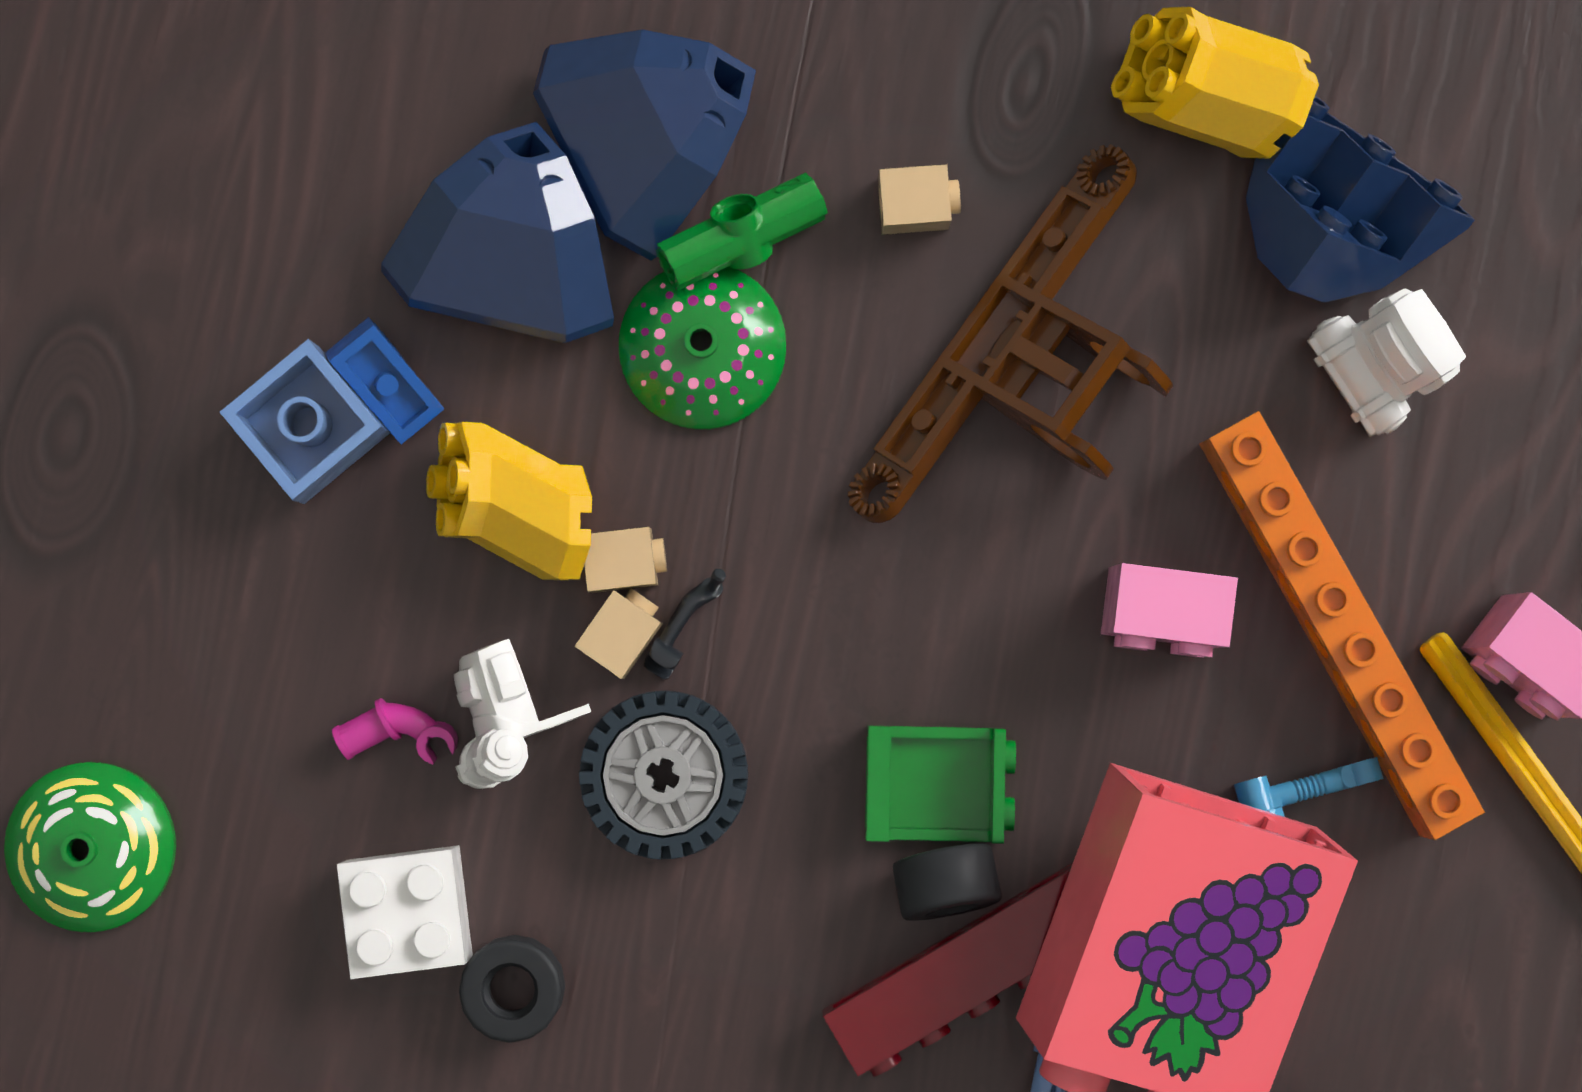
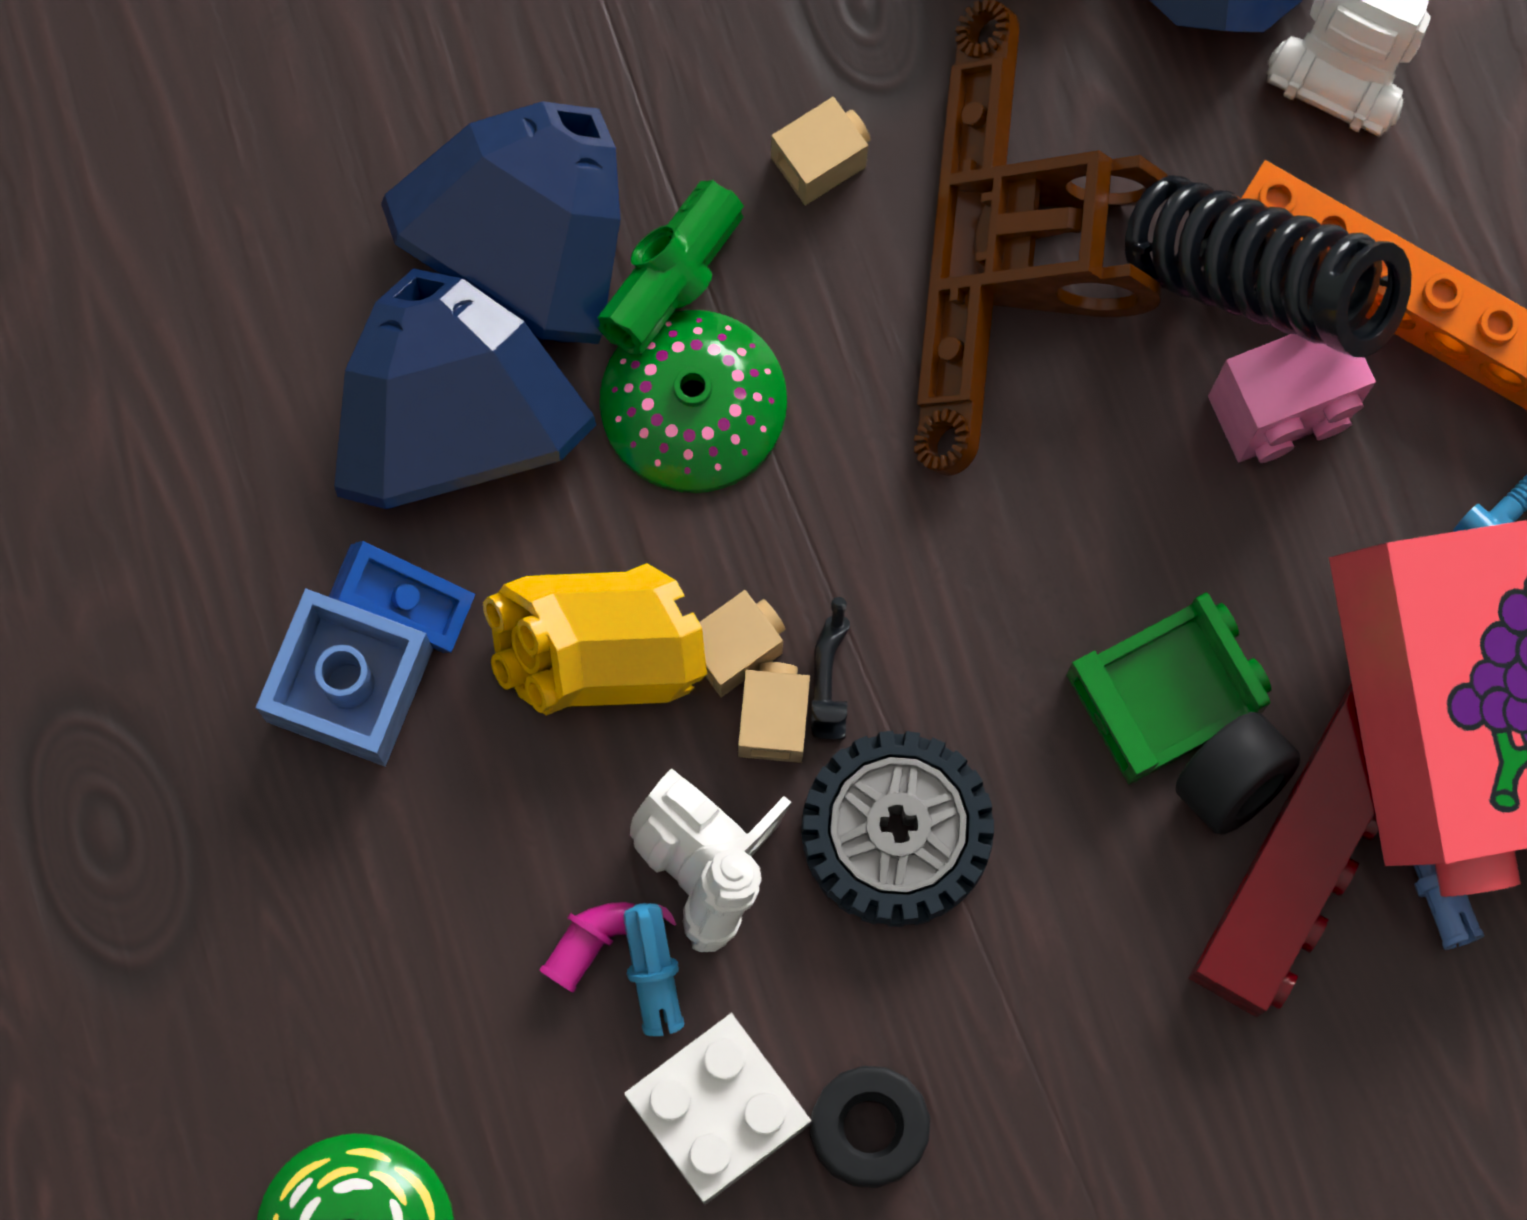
camera: 30 degrees left, 10 degrees down
none -> dark azure axle [623,903,684,1036]
none -> black piece [1125,175,1412,357]

